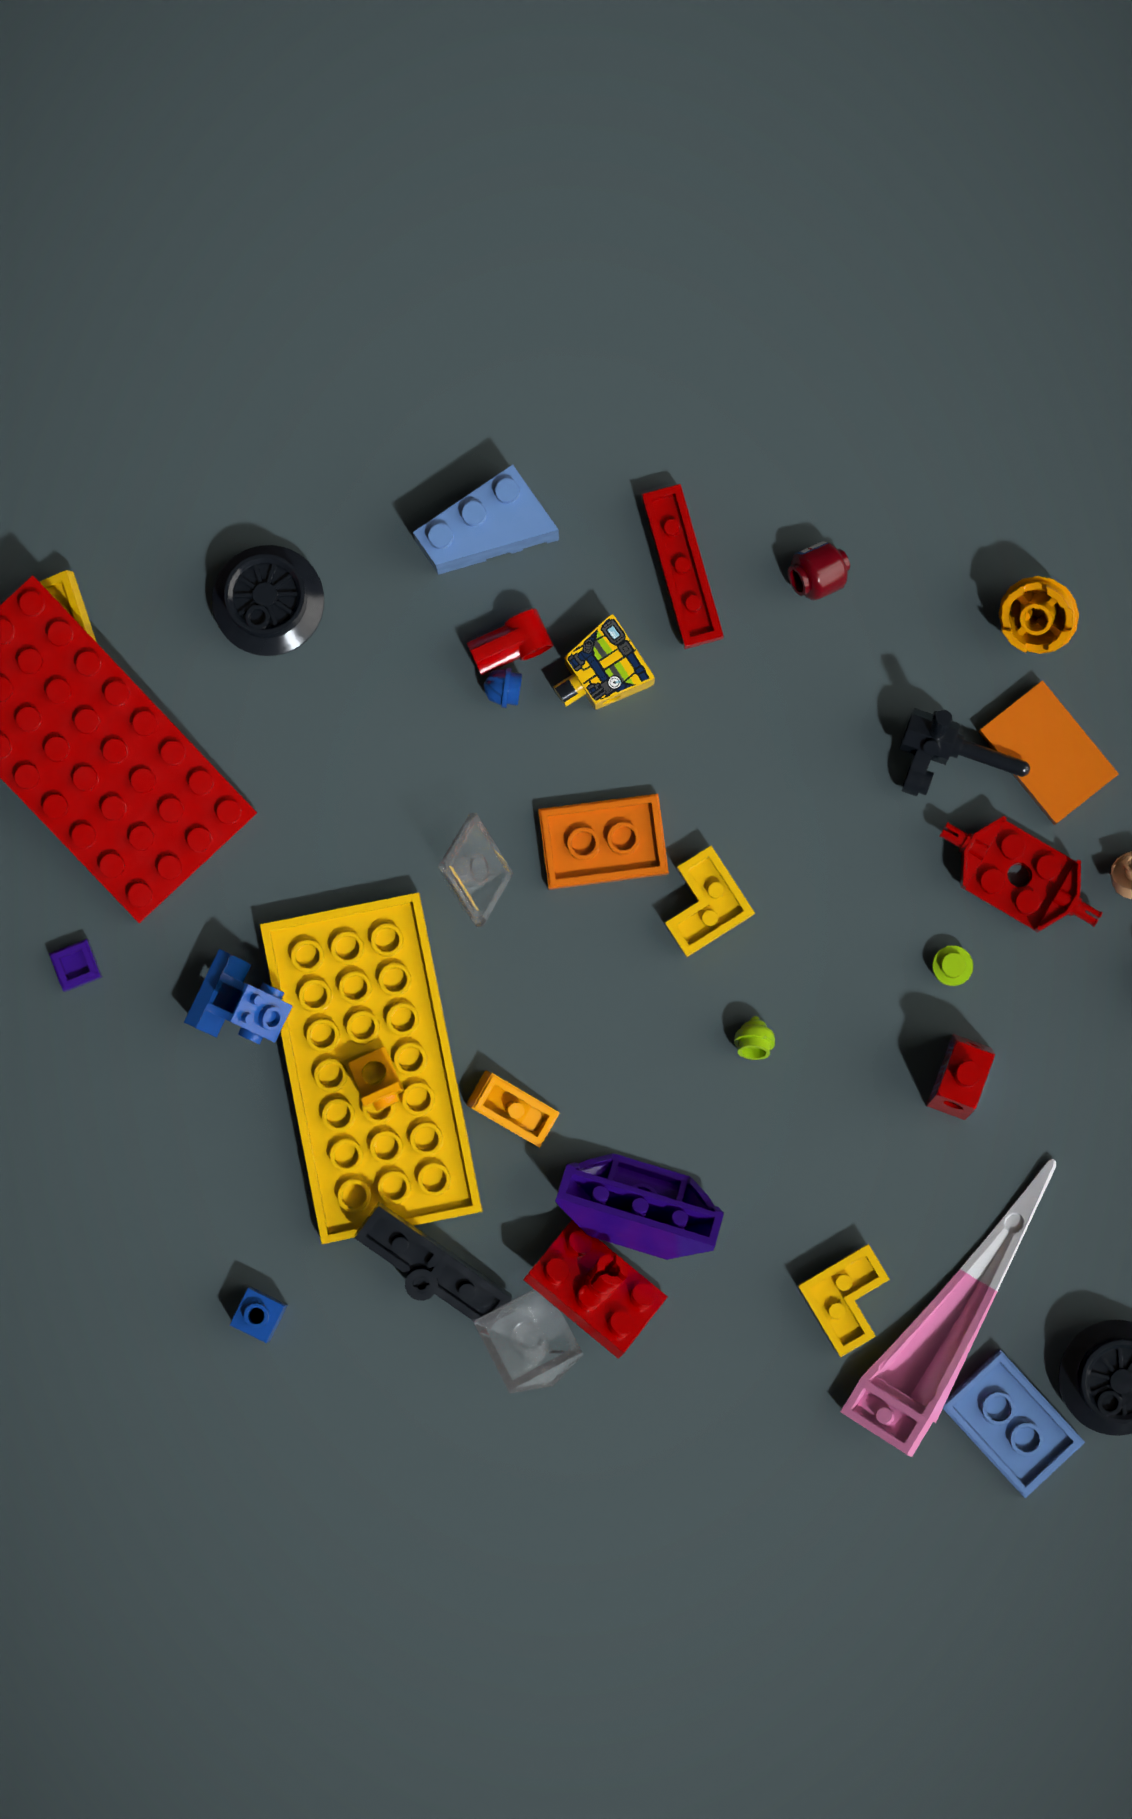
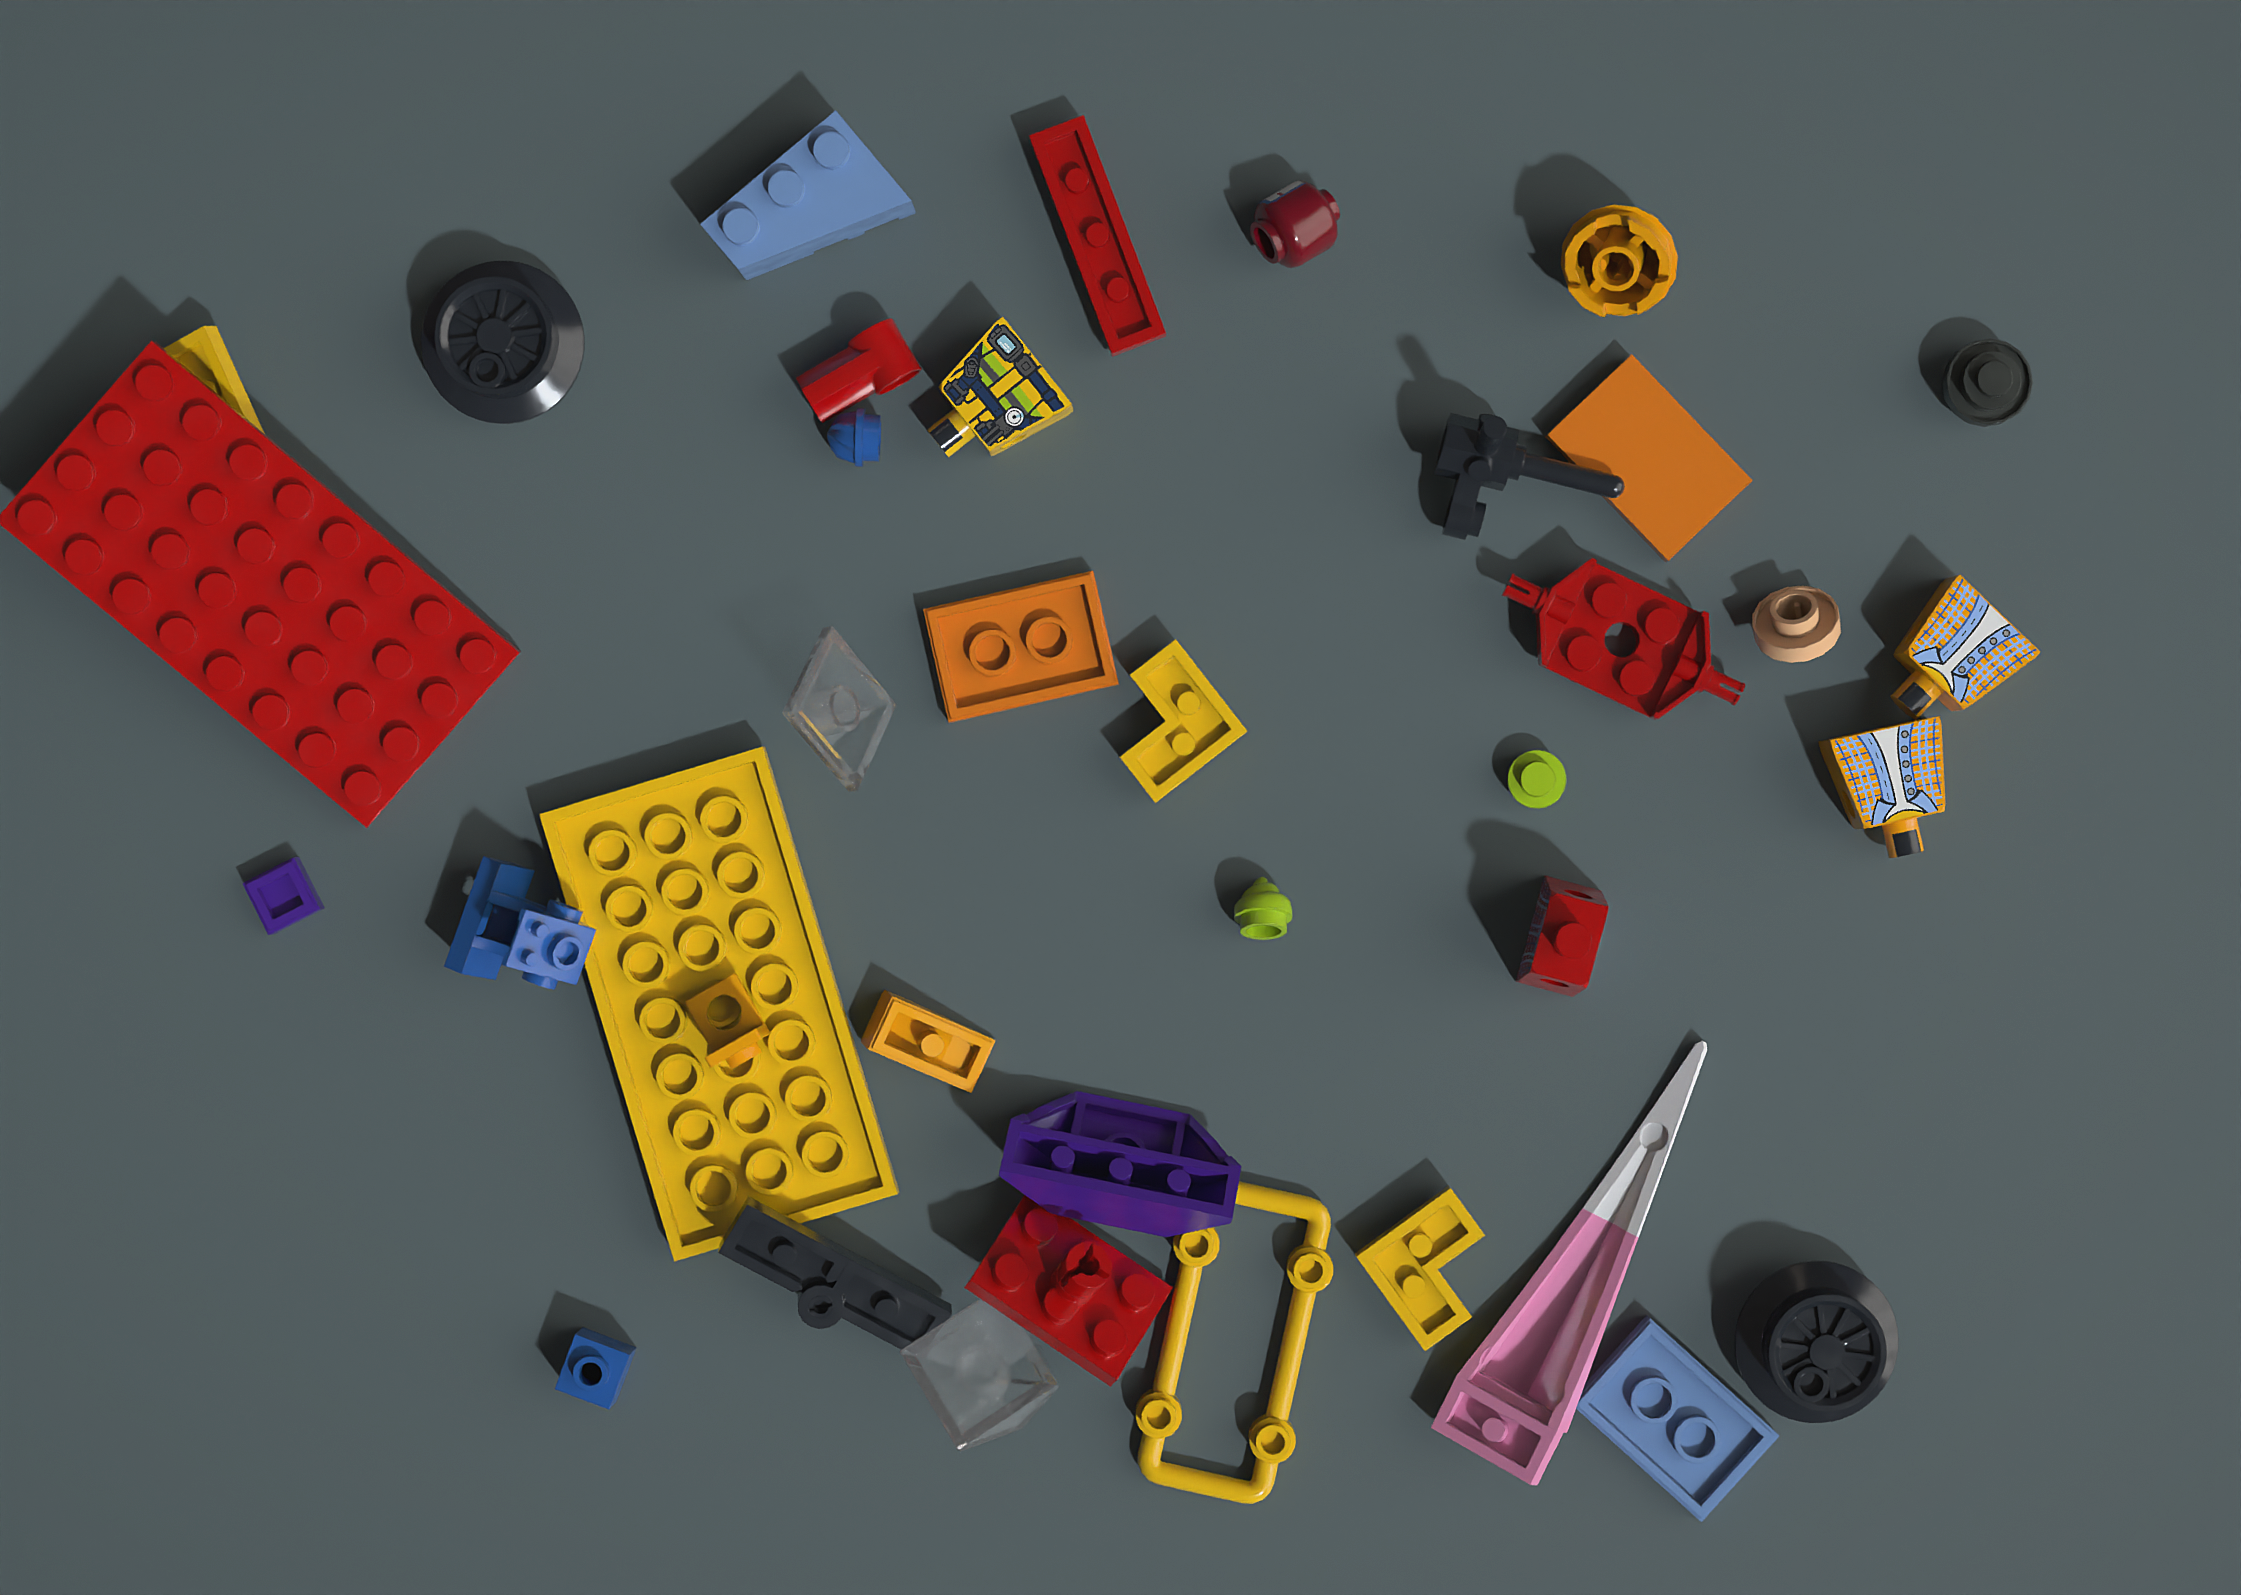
camera: 15 degrees left, 5 degrees up
none -> yellow bar [1136,1181,1333,1504]

